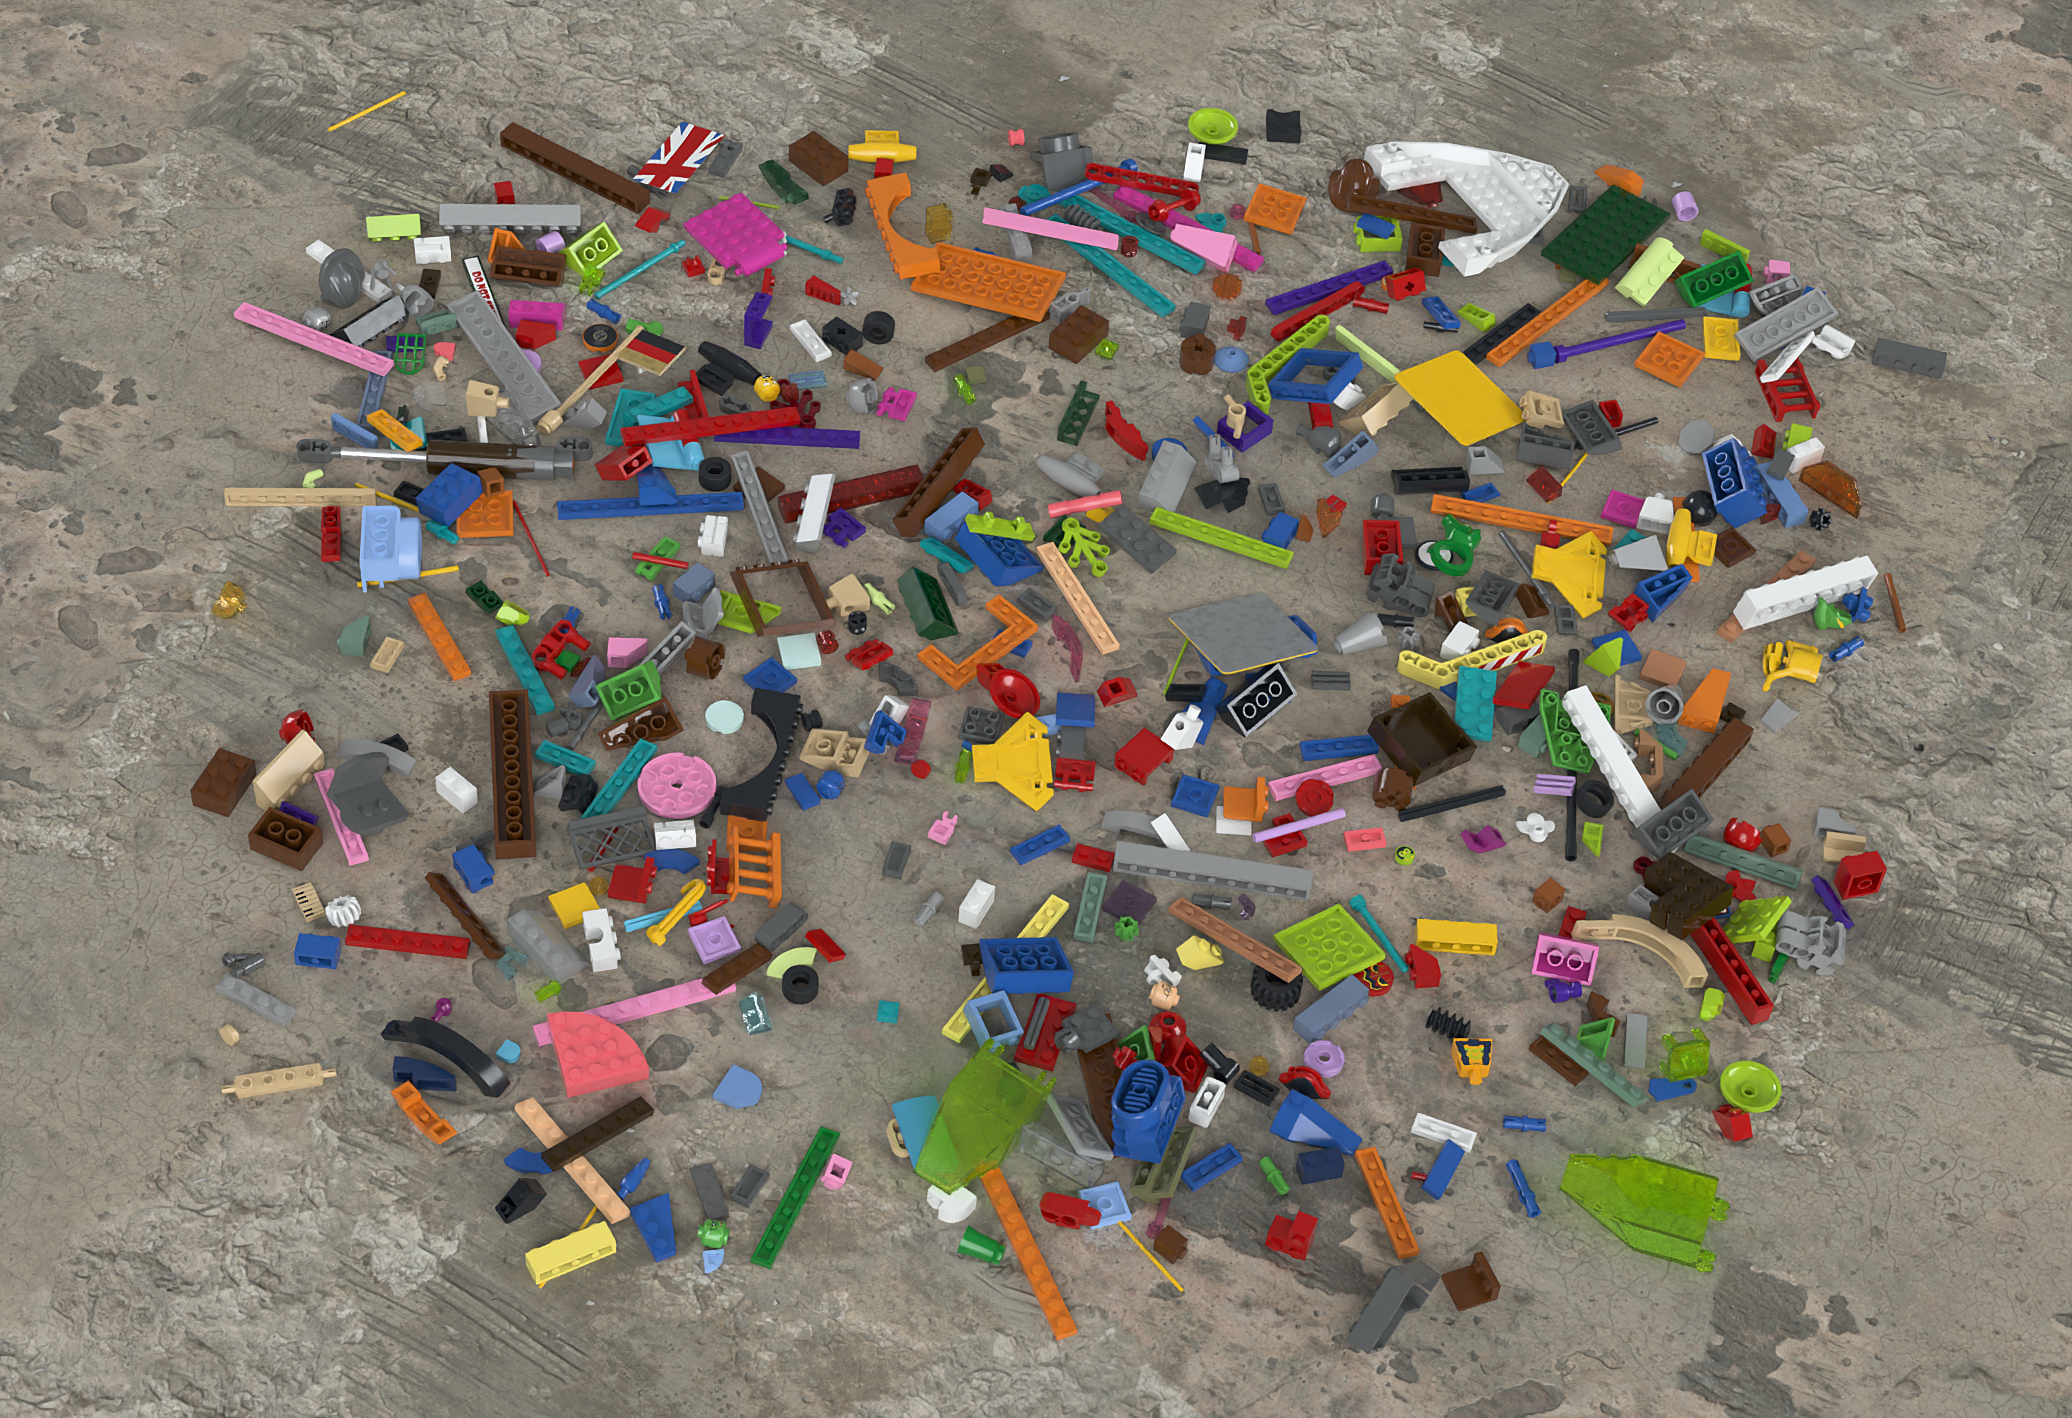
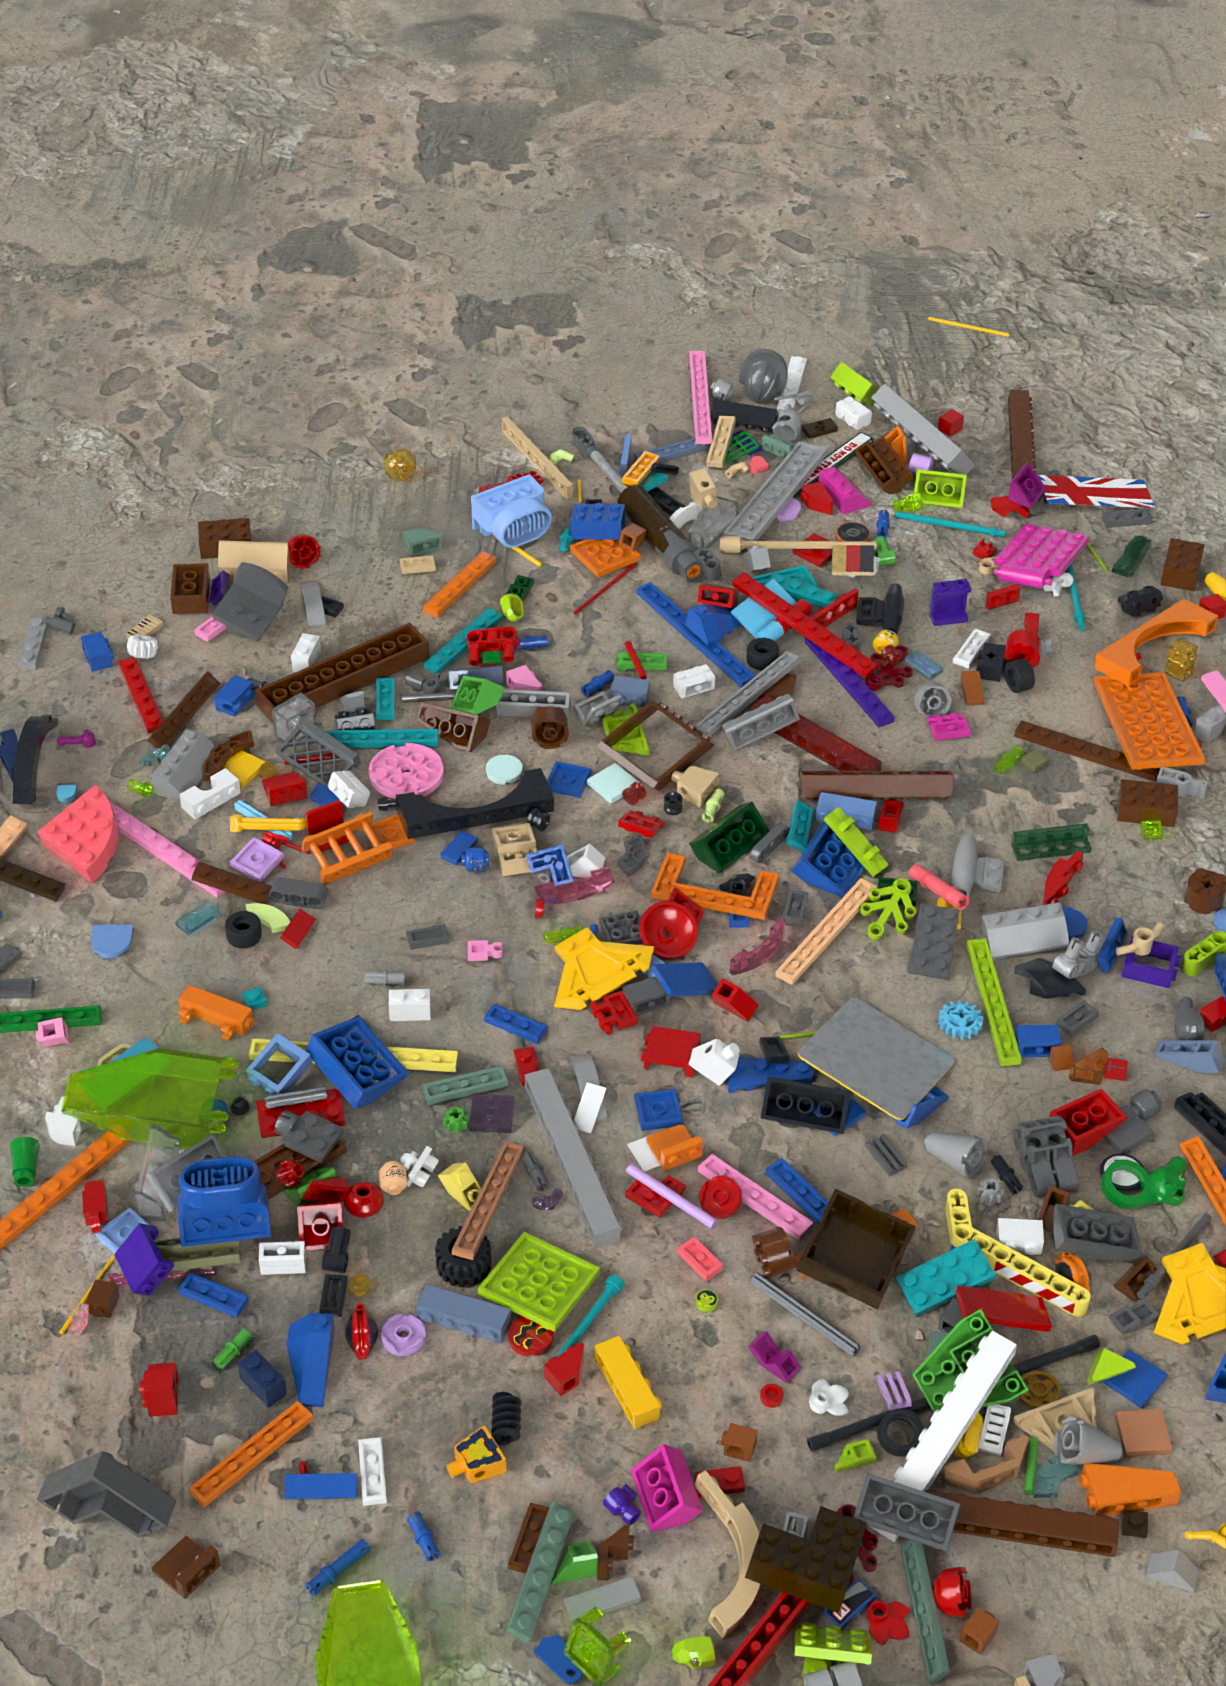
camera: 65 degrees right, 5 degrees down
dark purple plate [822,508,866,548] -> none
red cylinder [1608,593,1649,633] -> none
none -> clear tile [71,1303,89,1336]
none -> dark purple panel [114,1223,175,1296]
none -> orange brick [178,985,255,1041]
none -> reddish brown tile [203,730,254,781]
none -> clear brick [272,693,317,748]
none -> tan plate [706,416,736,468]
none -> black animal [719,873,755,895]
none -> red tile [760,1384,784,1408]
none -> medium azure gear [938,1000,983,1040]
none -> red brick [1004,630,1041,668]
none -> magenta slope [1008,462,1047,508]

